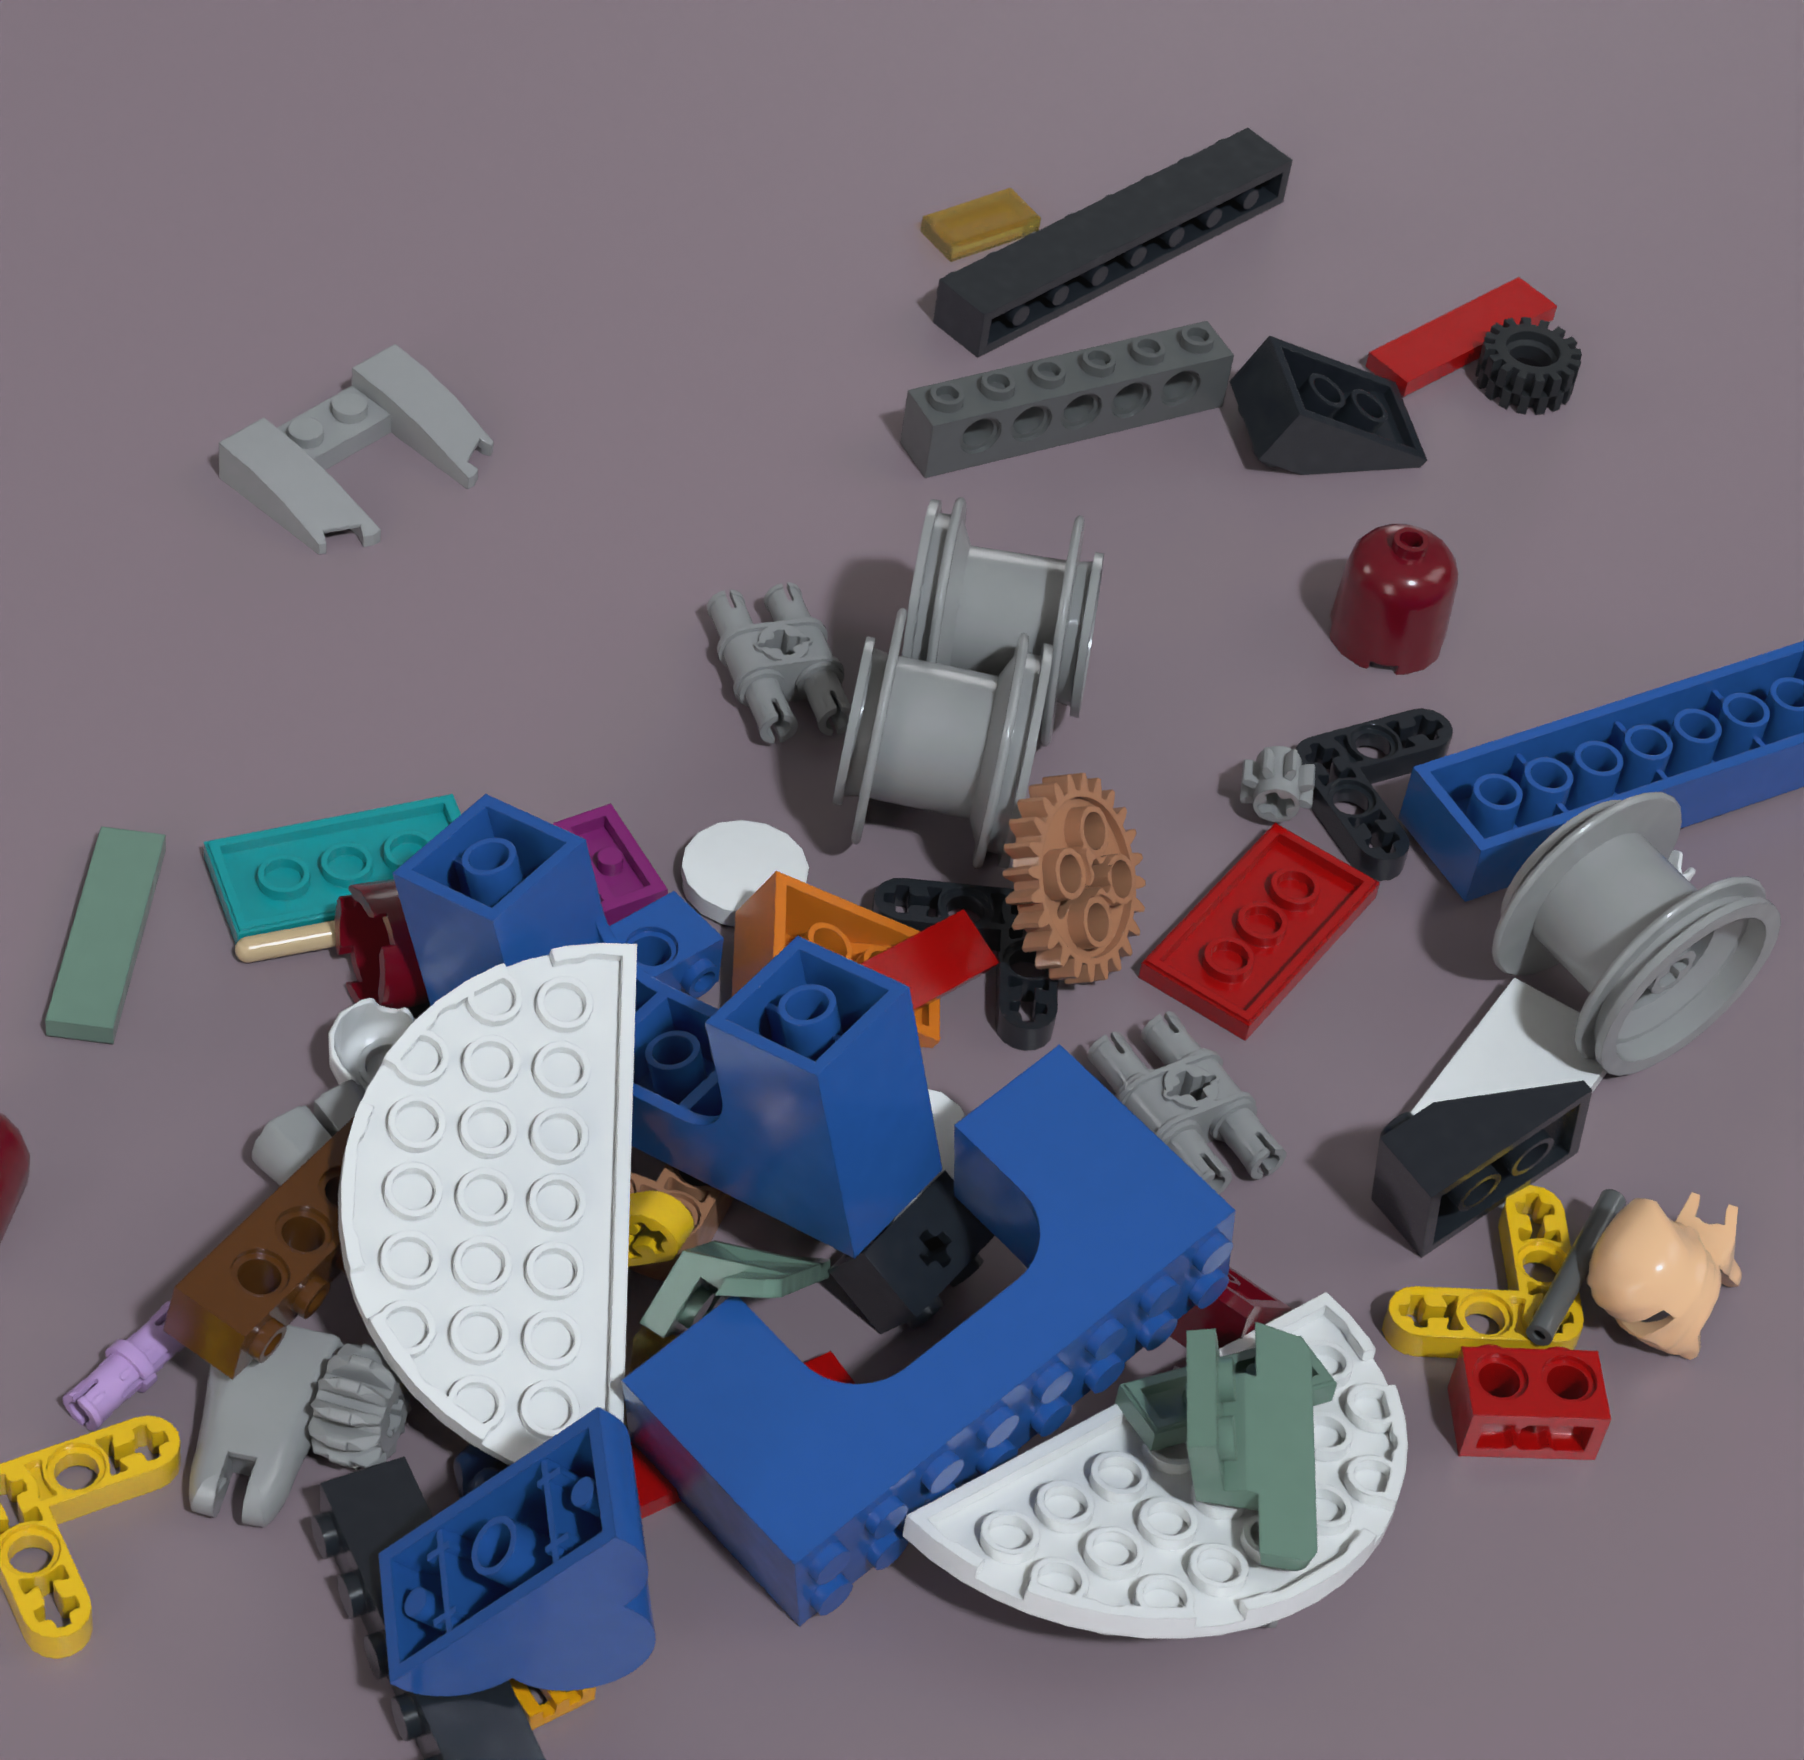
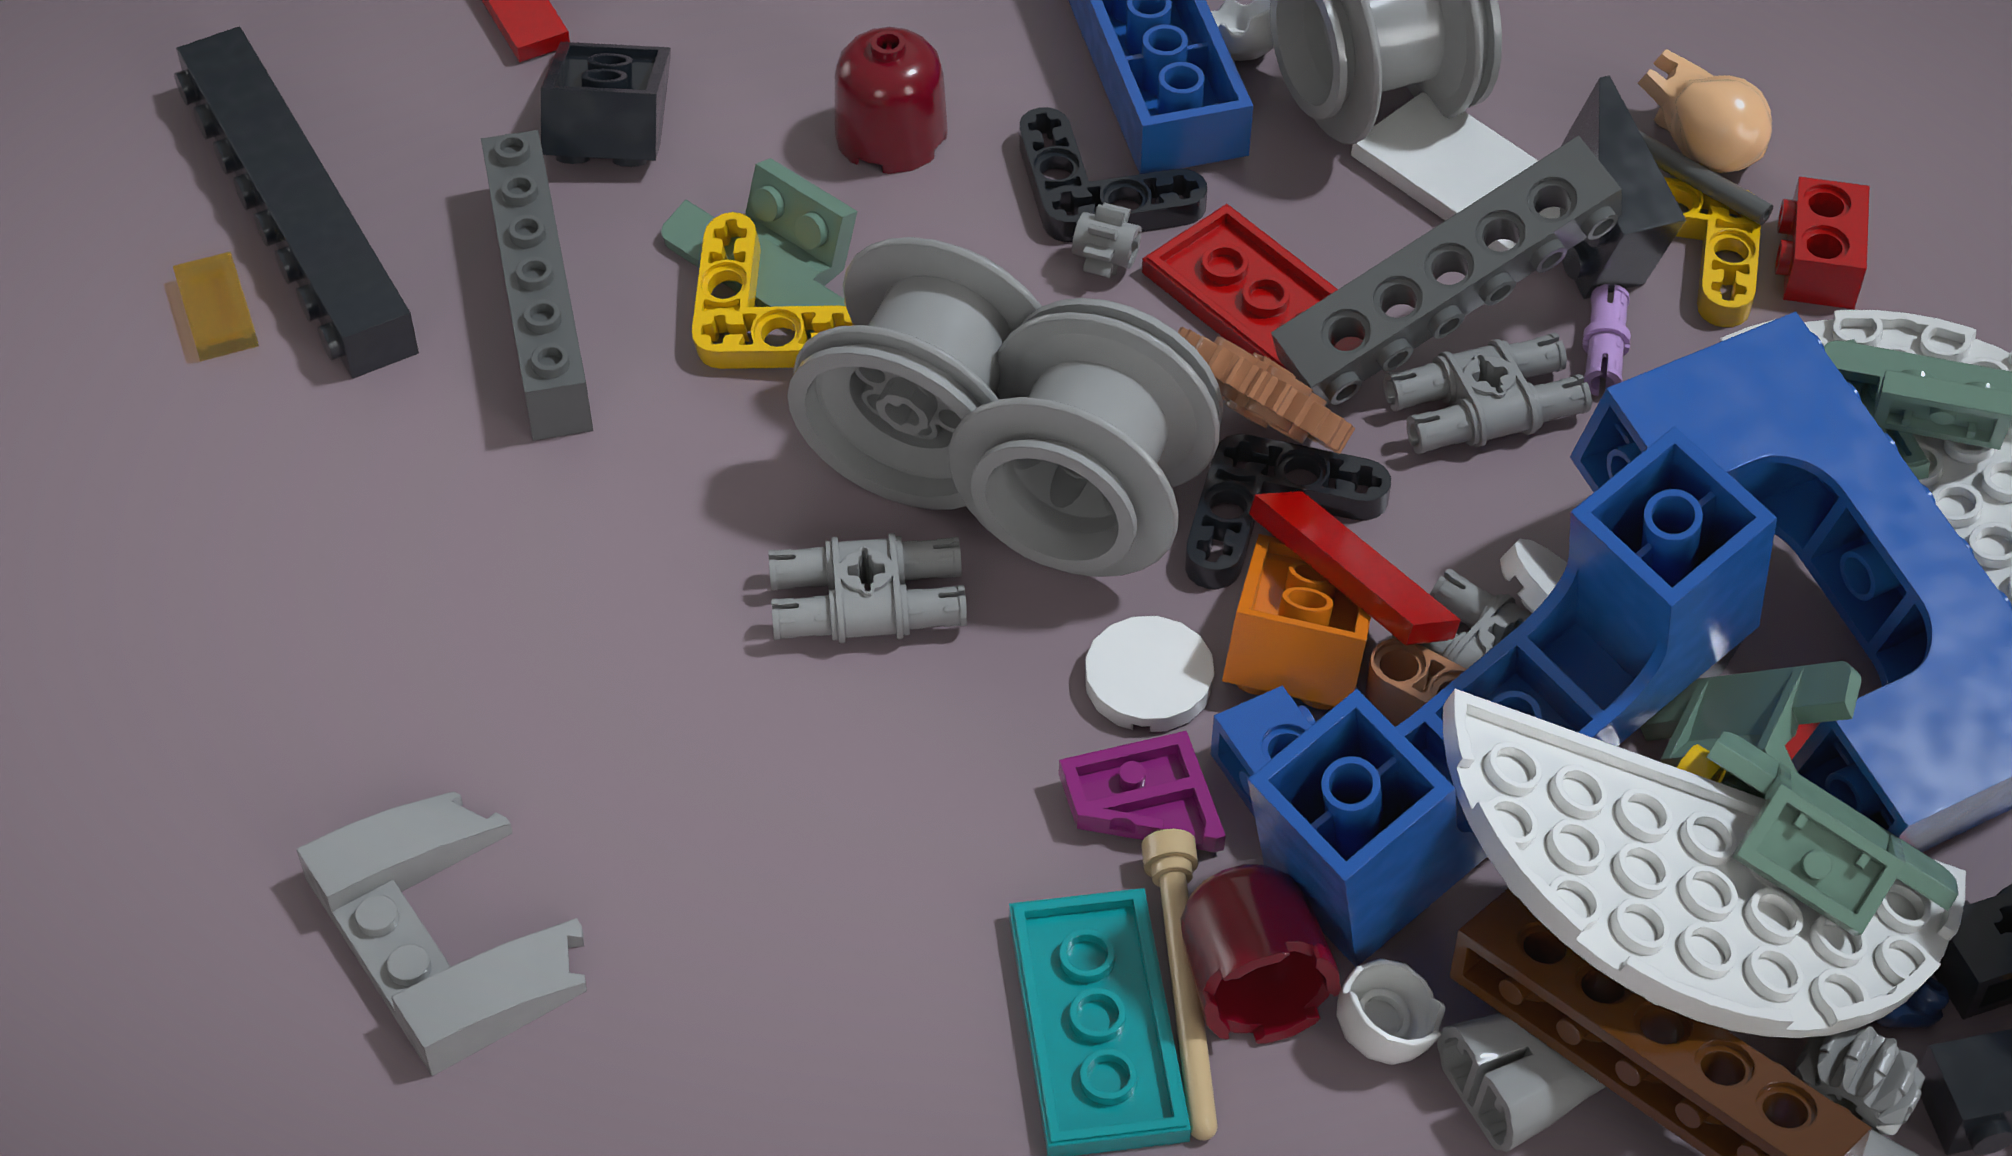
camera: 70 degrees left, 5 degrees up
none -> sand green plate [661,158,858,339]
none -> yellow beam [692,212,854,369]
none -> dark grey brick [1271,135,1622,406]
none -> lavender pin [1582,284,1631,396]
none -> sand green plate [1707,731,1959,936]

